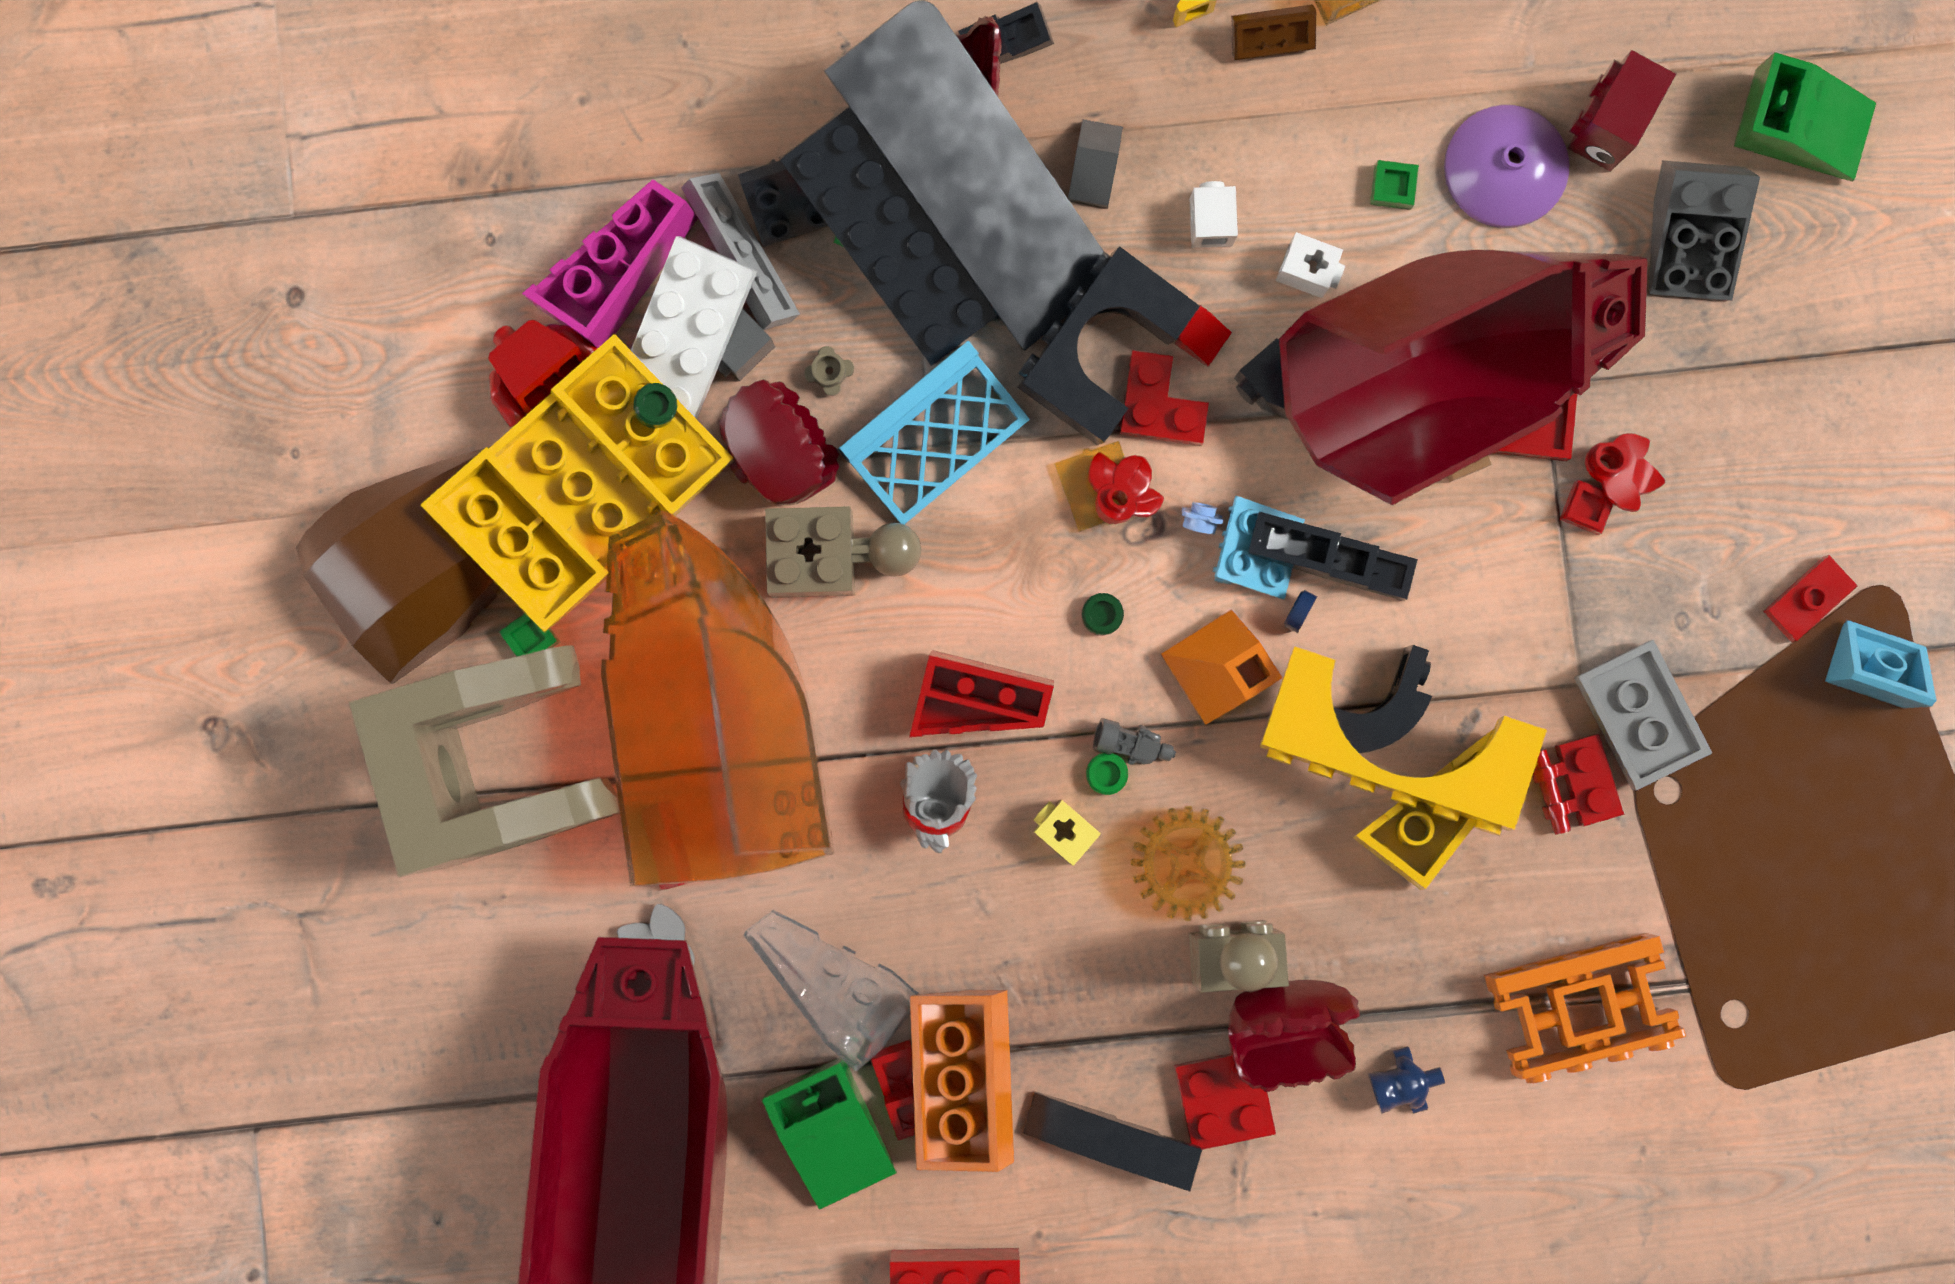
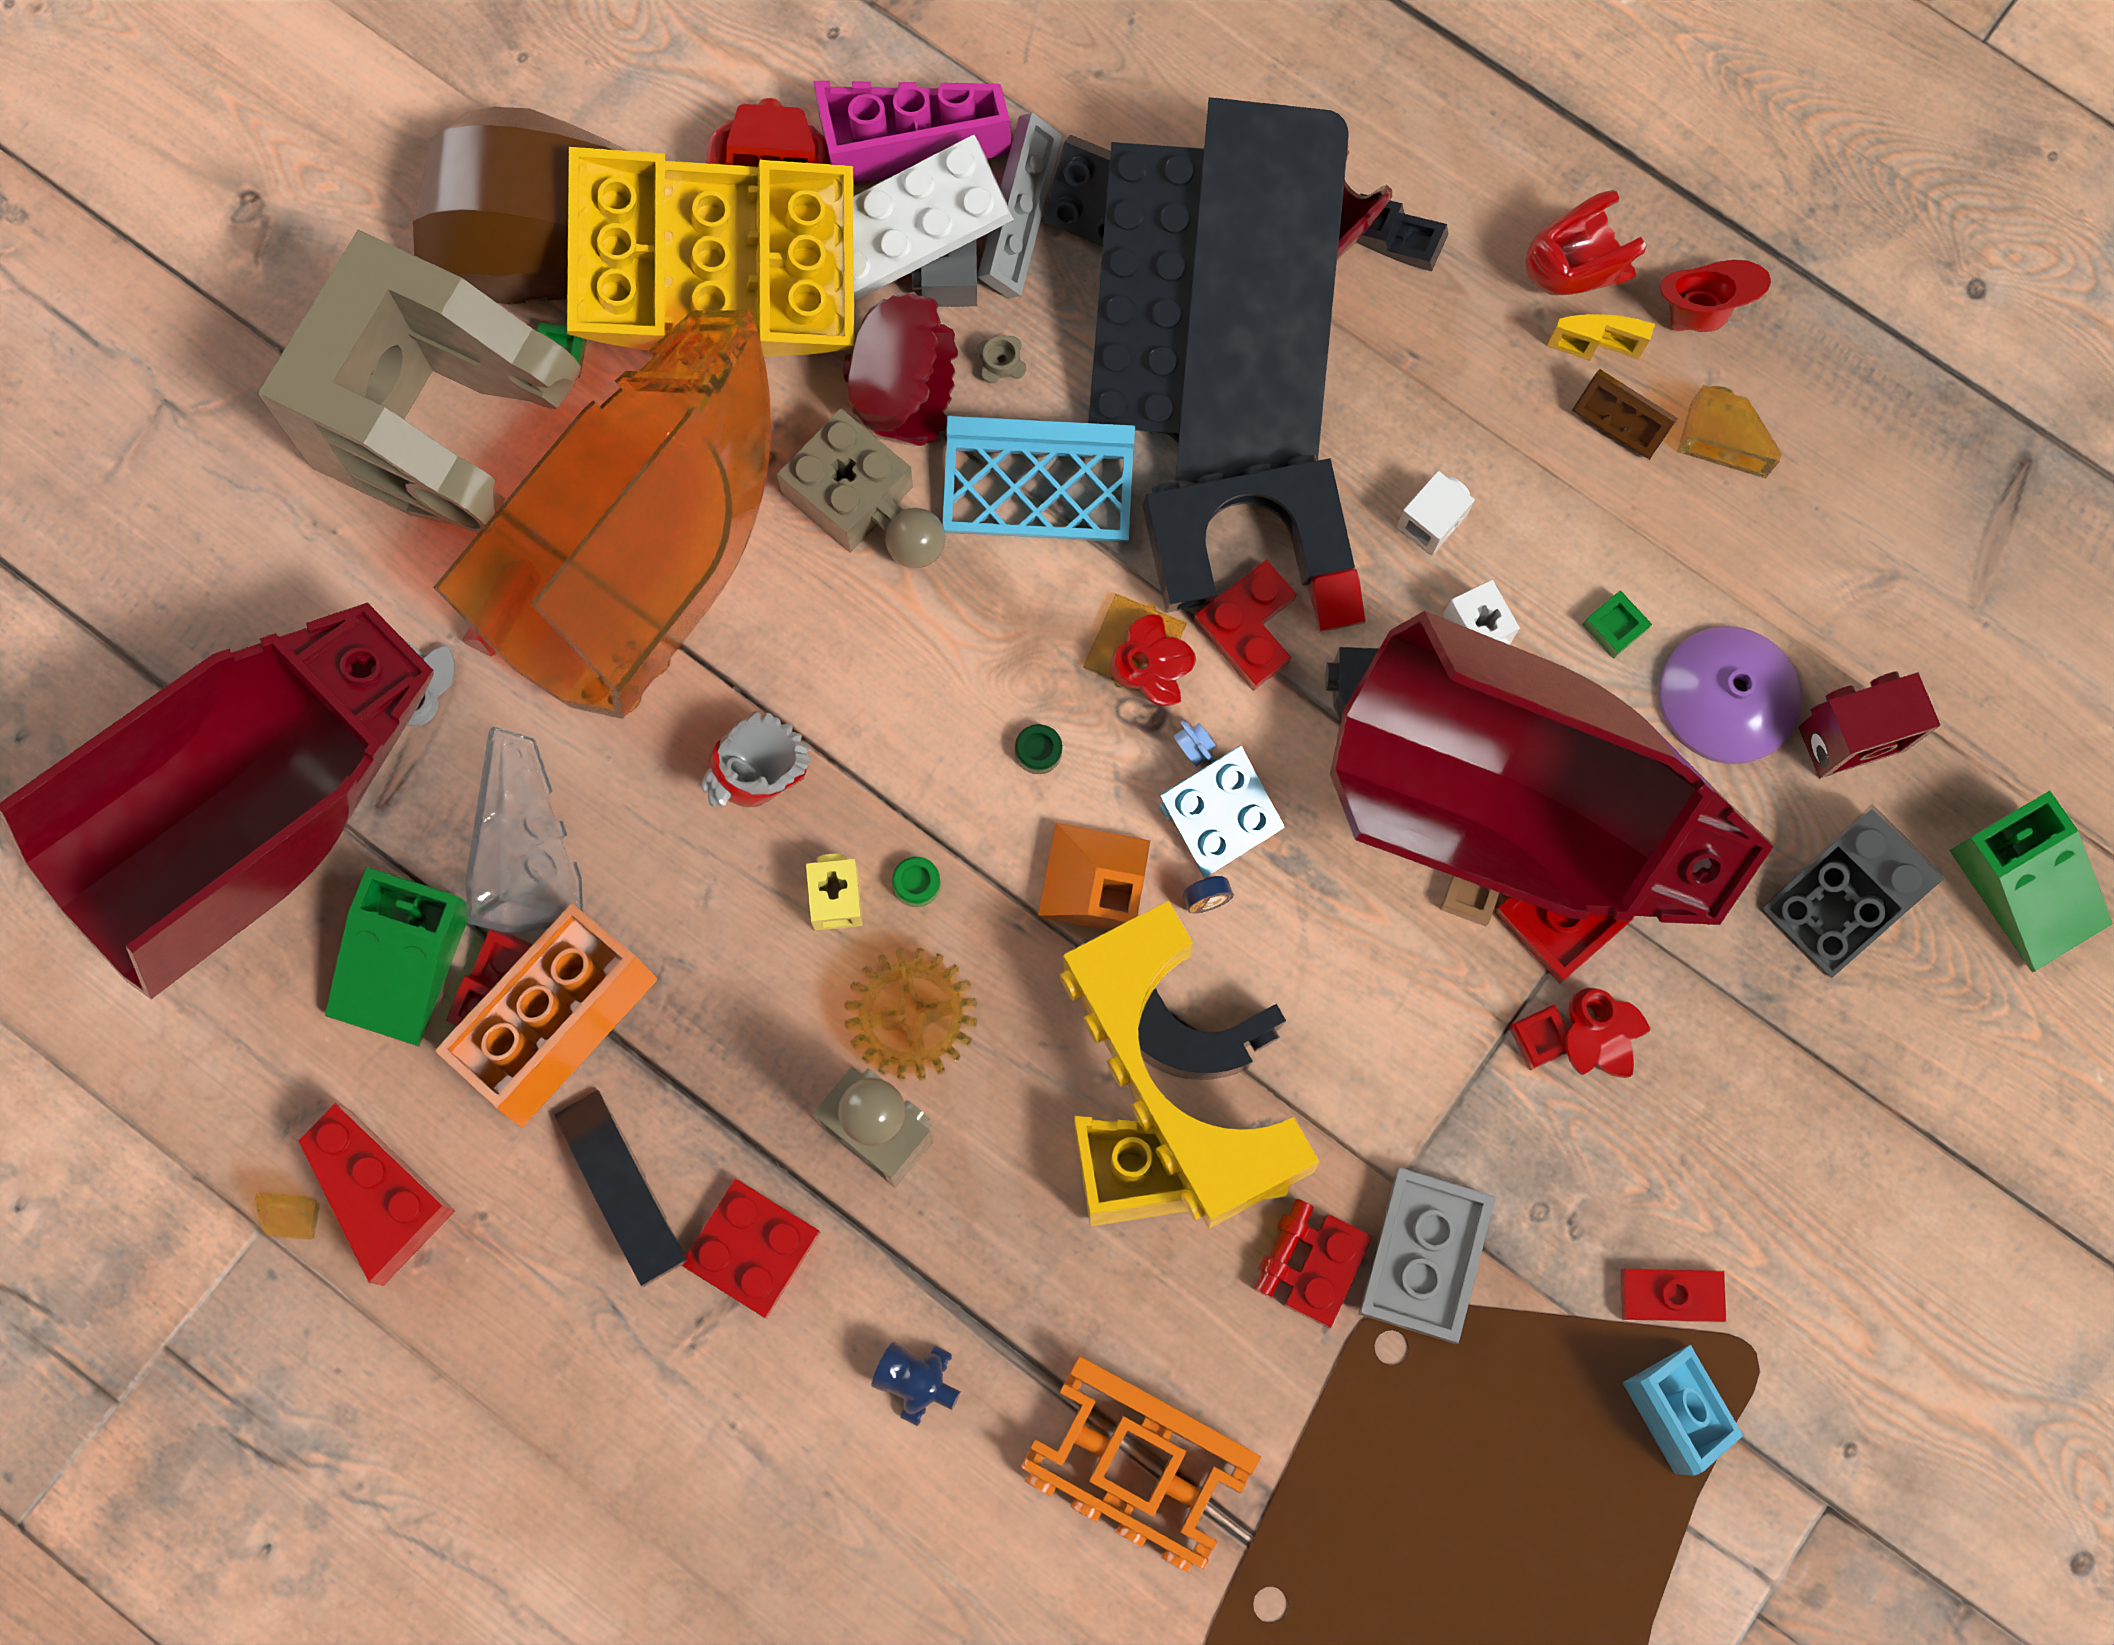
camera: 40 degrees right, 10 degrees down
dark green tile [633,383,677,428] -> none
red wedge [909,650,1054,738] -> none
dark grey slope [1068,119,1123,208] -> none
dark grey piece [1093,718,1176,764] -> none
dark red animal [1228,980,1360,1092] -> none
black slope [1248,512,1418,601] -> none

